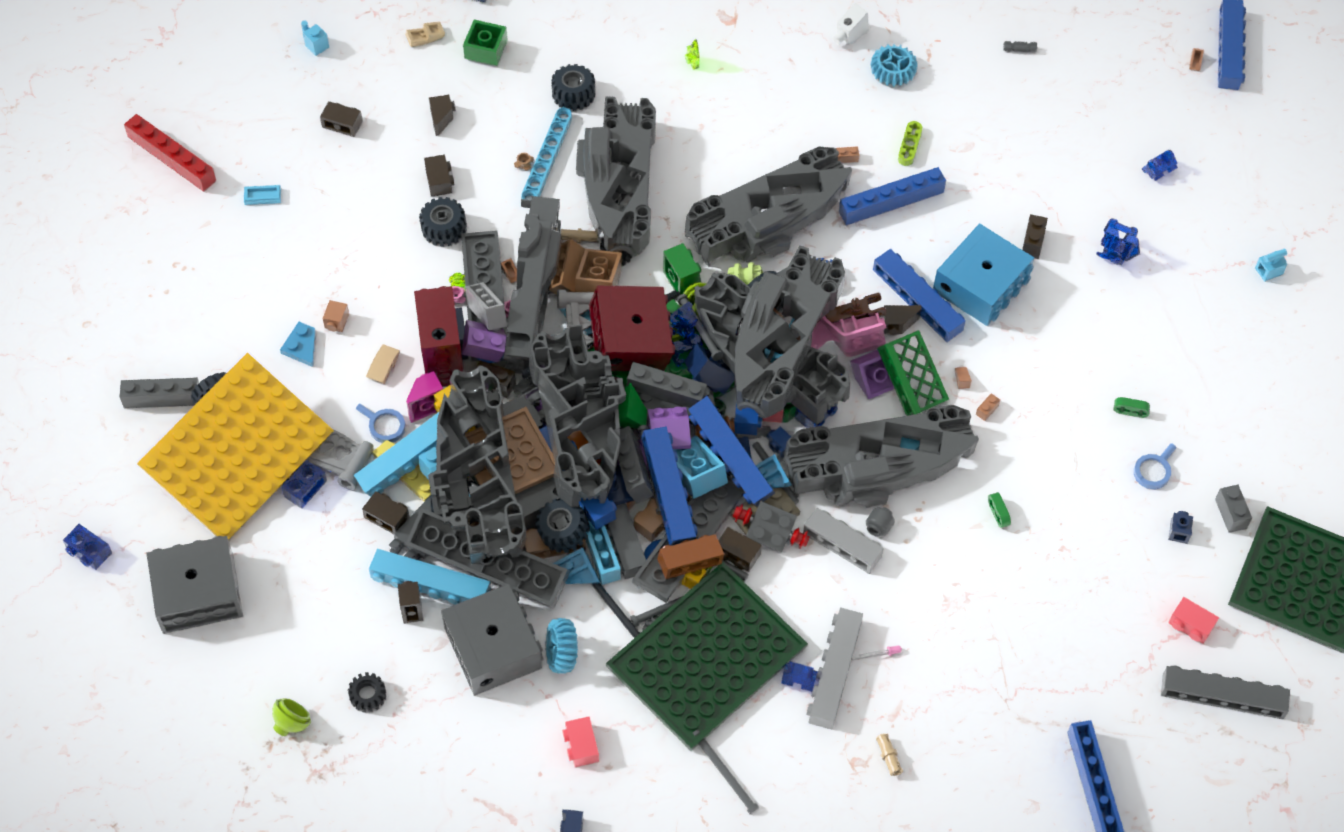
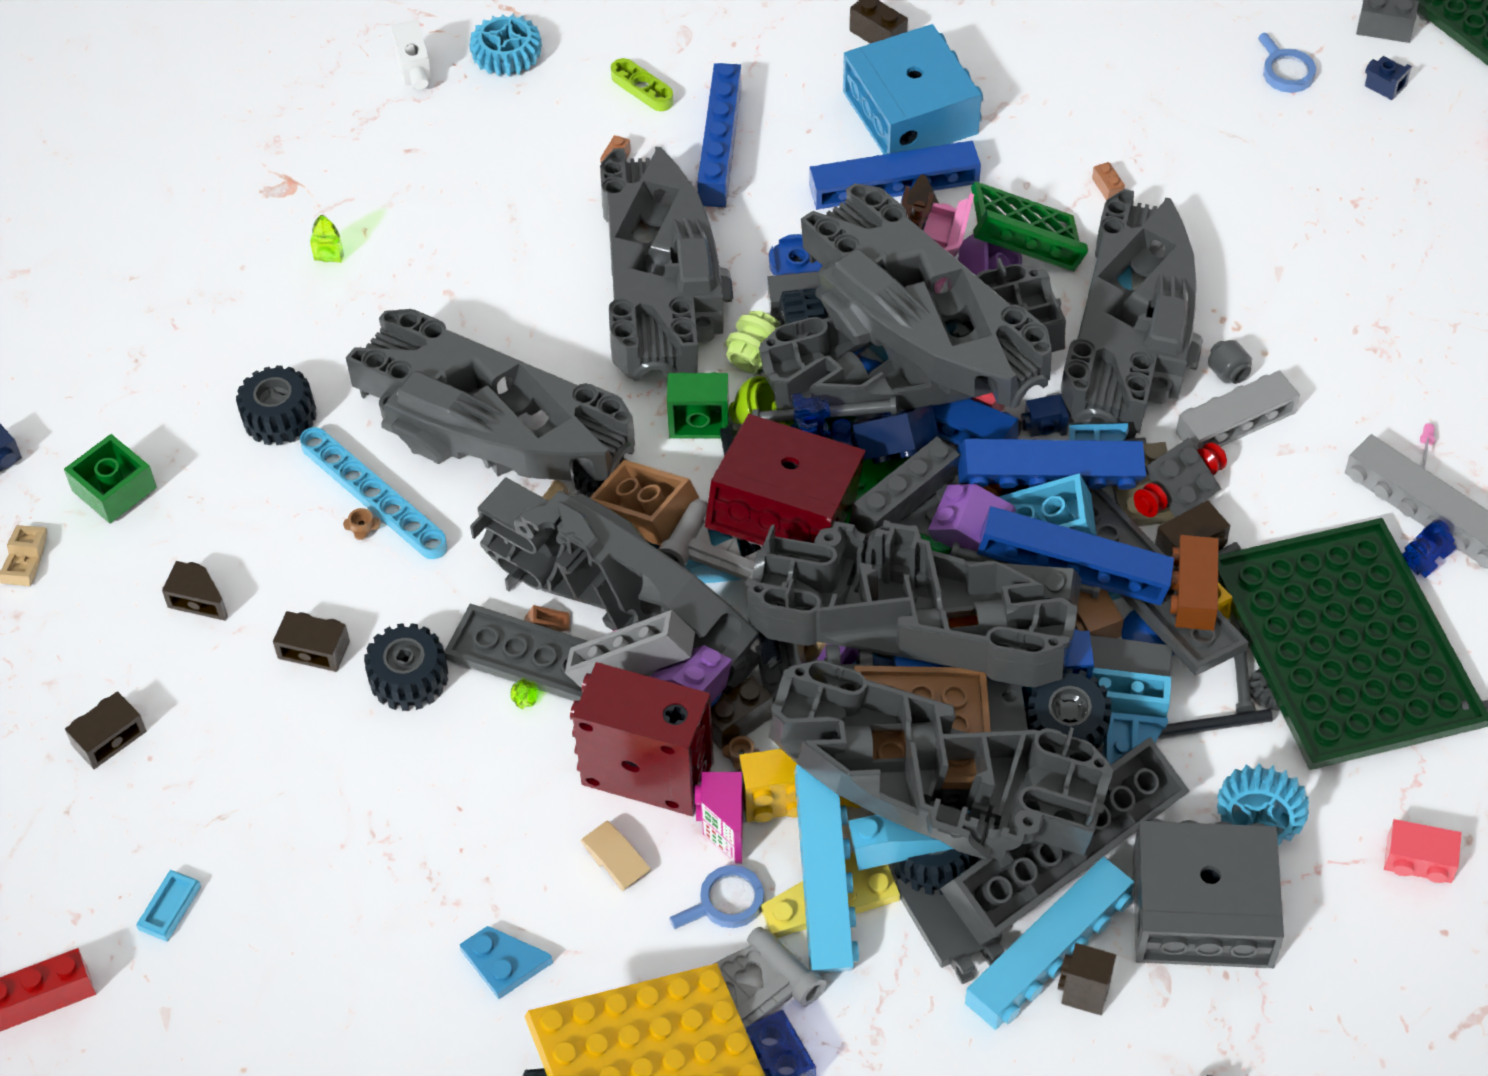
camera: 60 degrees left, 5 degrees down
nougat brick [322,300,349,332] -> none
dark brown brick [362,491,410,534] -> none
bright pink plate [452,286,466,304] -> none
nougat piece [955,367,972,389] -> none
green beam [988,492,1011,528] -> none
green beam [1113,397,1150,418] -> none

